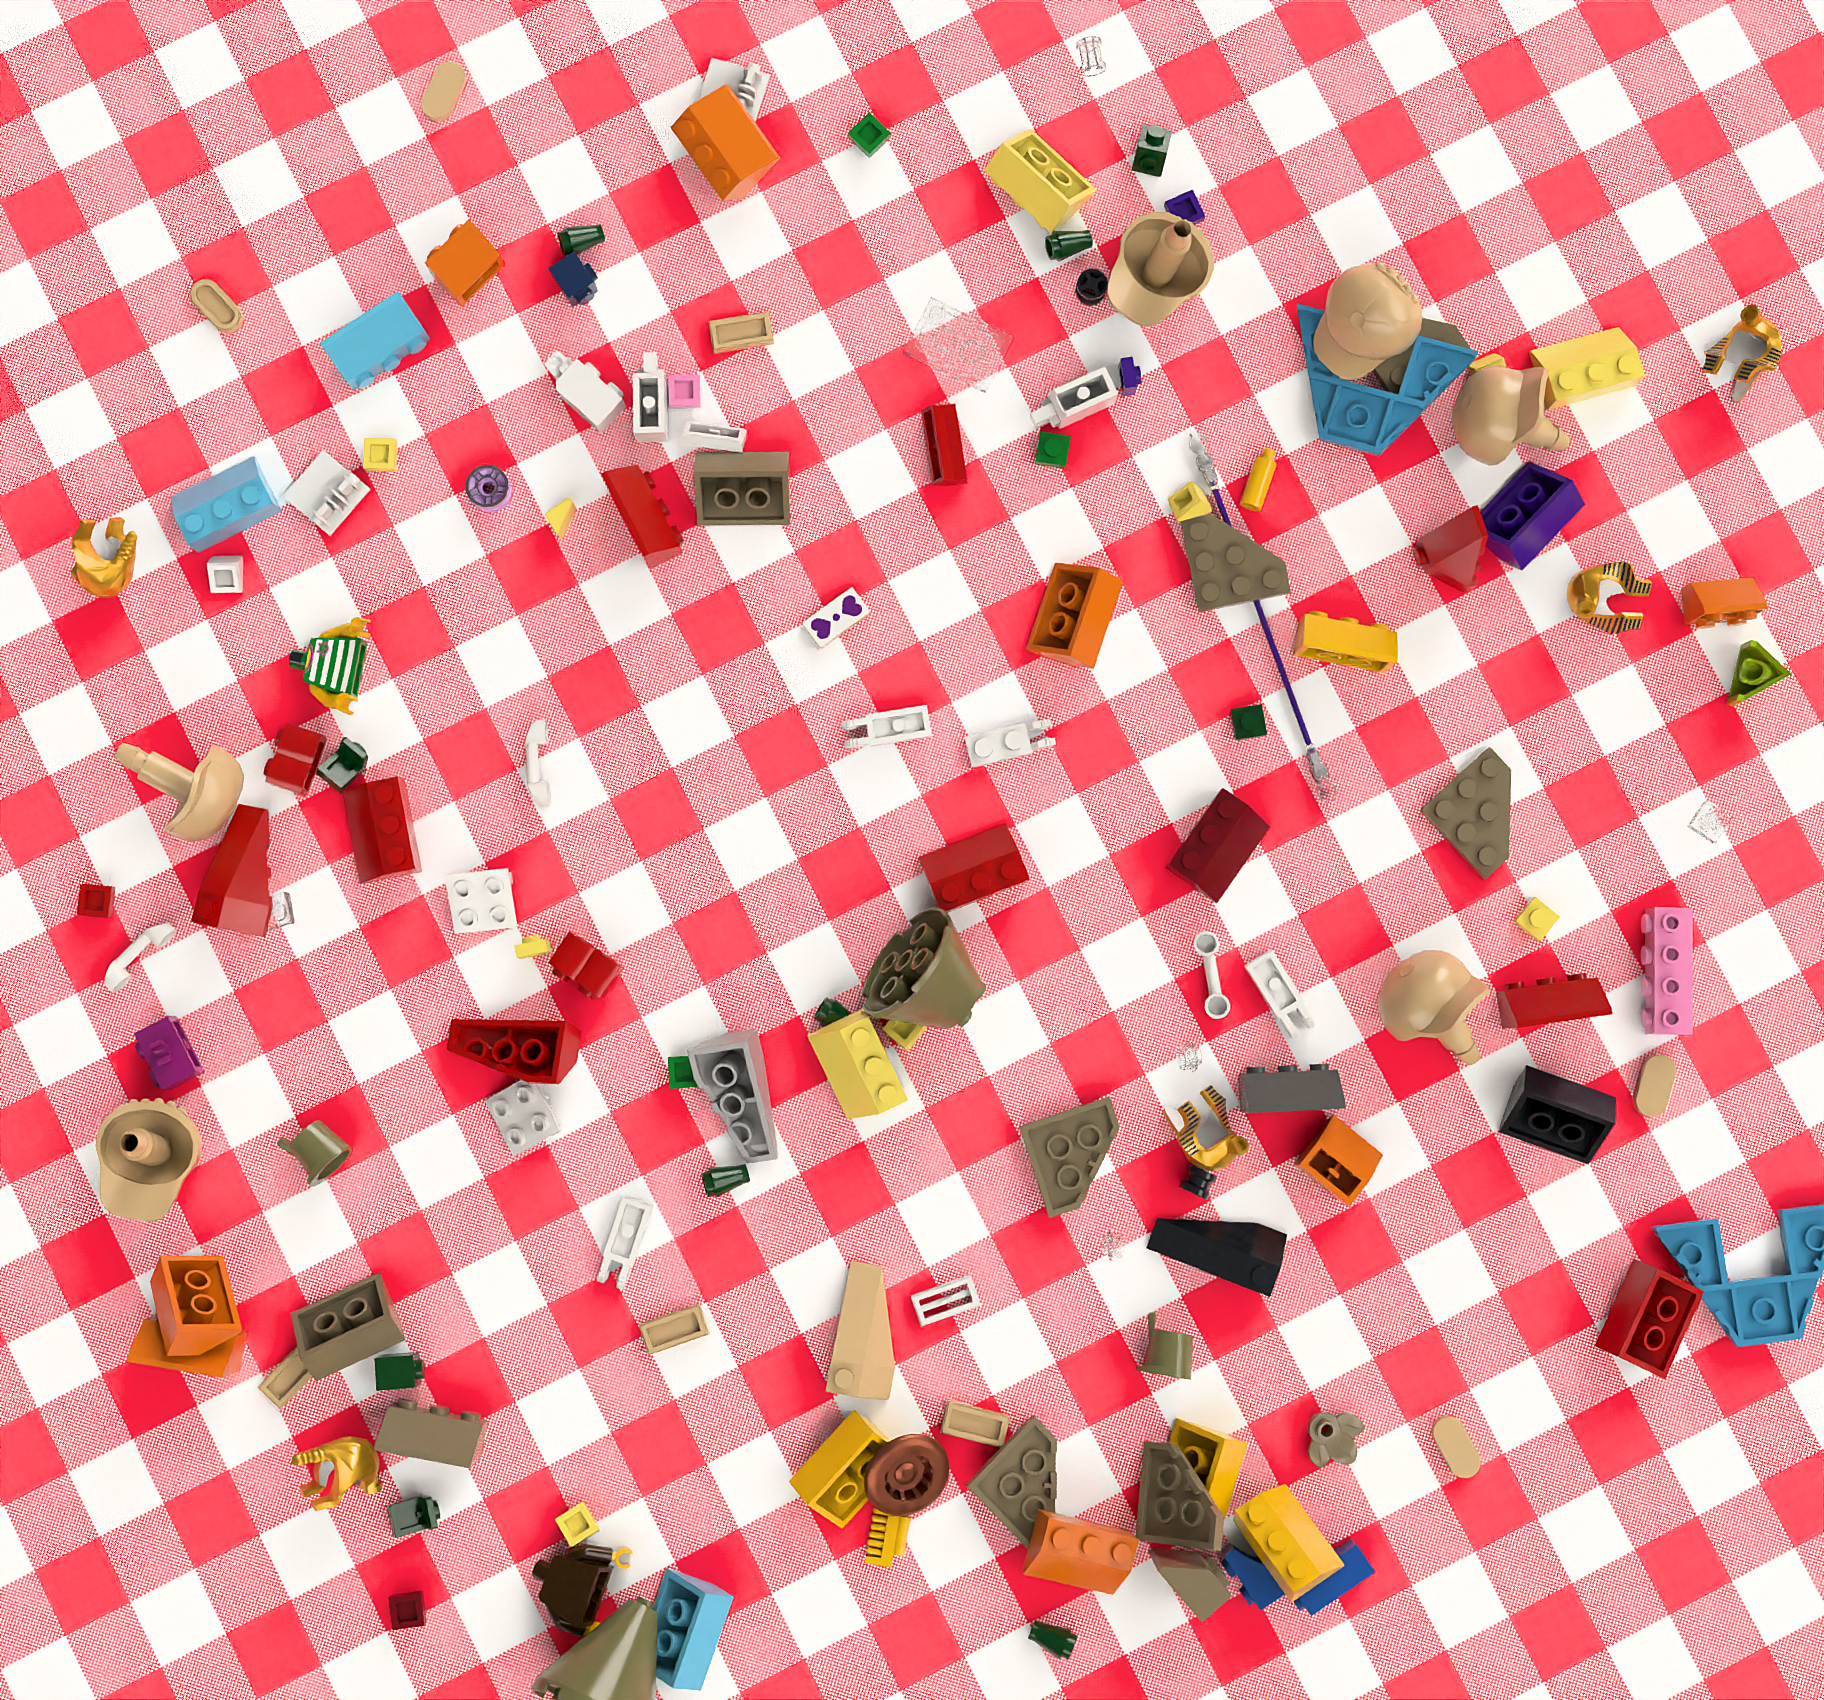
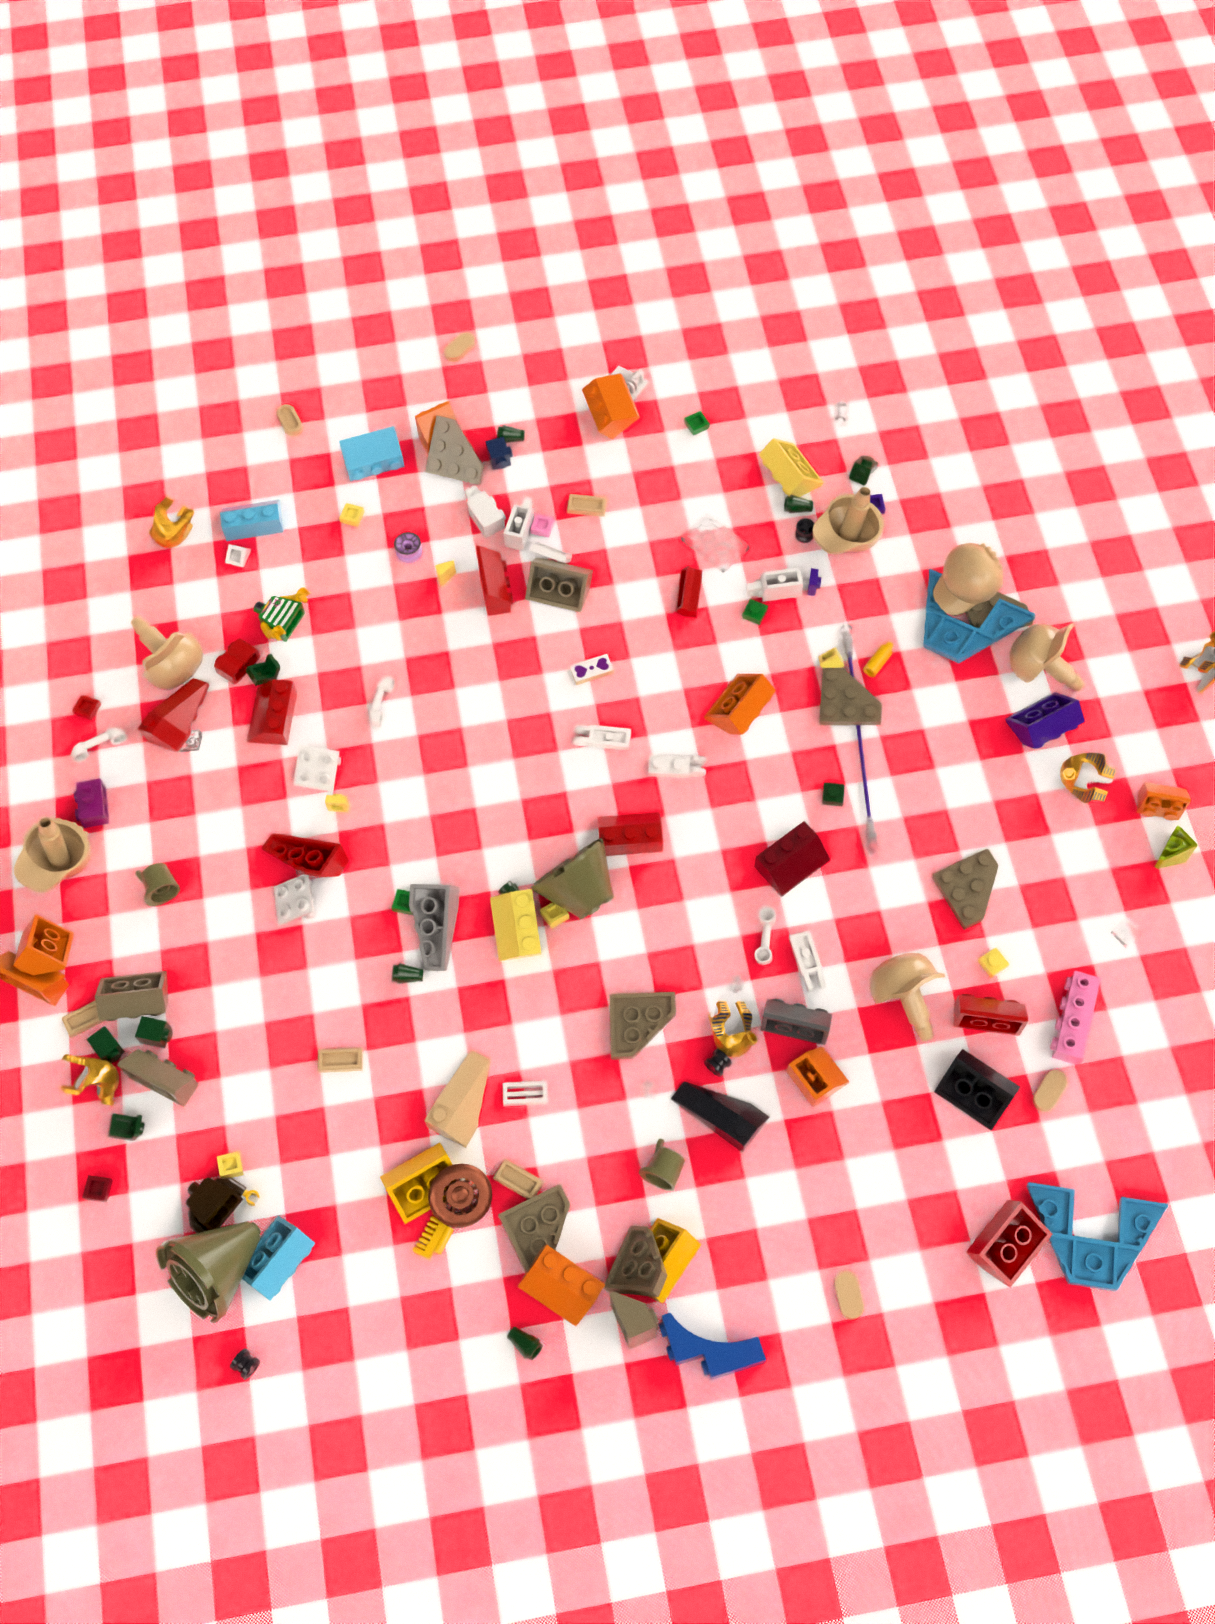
camera: 20 degrees right, 20 degrees down
white hinge [283,450,371,536] -> none
red brick [548,931,624,1000] -> none
white hinge [597,1195,654,1290] -> none
yellow slope [1233,1484,1344,1603] -> none
yellow slope [1293,611,1398,674] -> none
dark tan plate [1308,1412,1365,1468] -> none
red wedge [1413,505,1488,593] -> none
light yellow slope [1529,327,1645,411] -> none
none -> dark green brick [86,1026,125,1063]
none -> plate [425,416,484,485]

